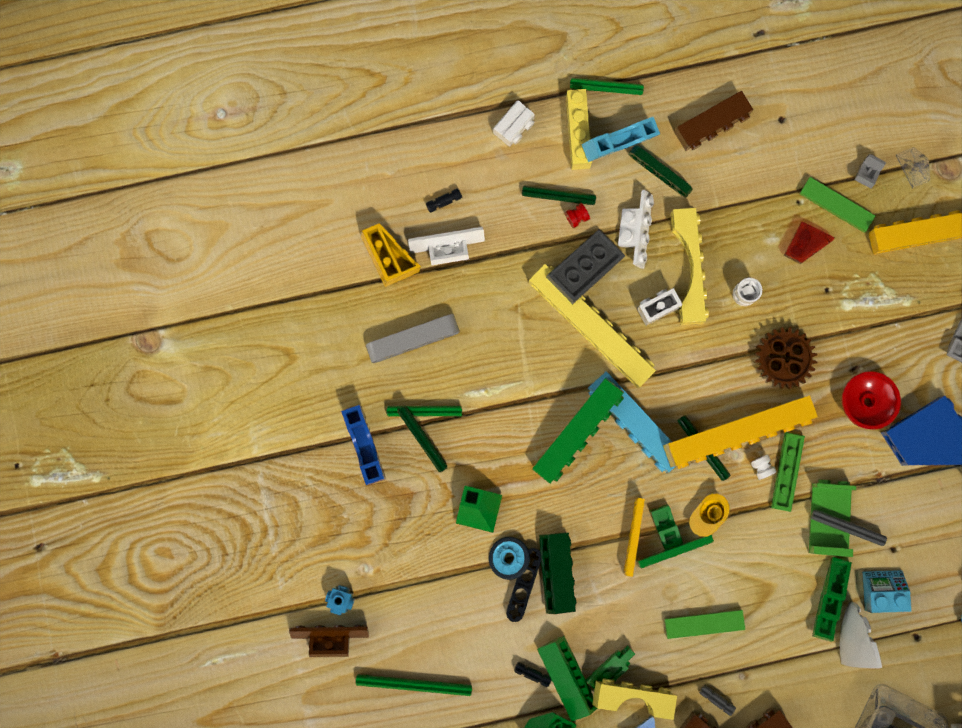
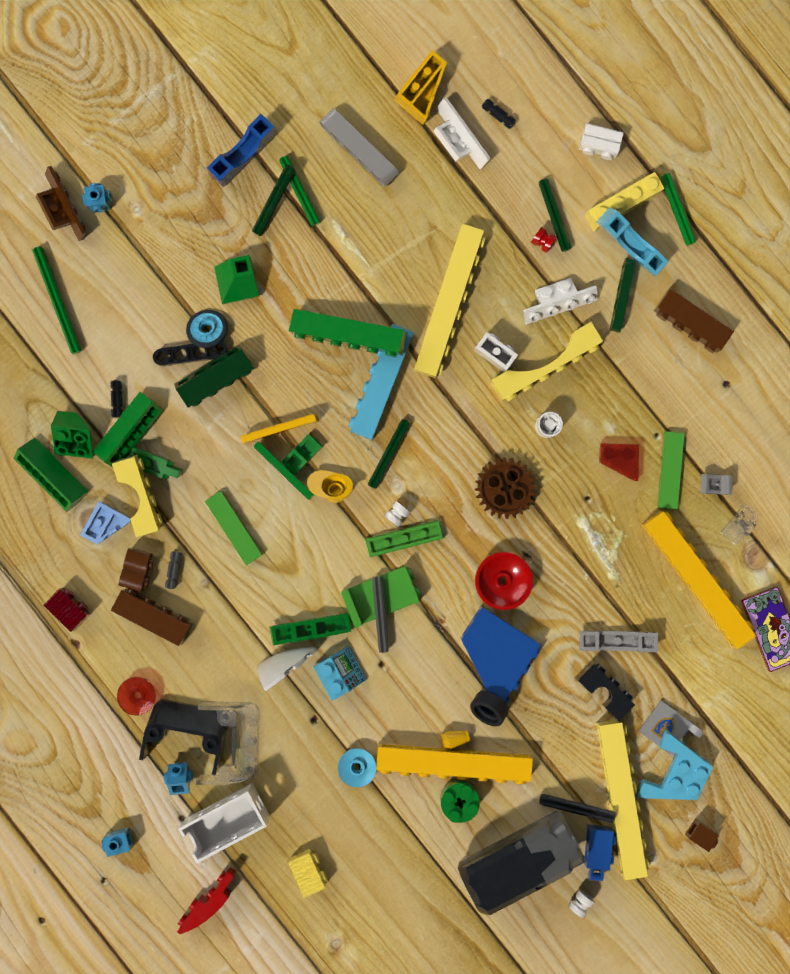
camera: 60 degrees right, 5 degrees up
dark grey tile [546,229,625,305] -> none
yellow brick [663,395,818,469] -> none

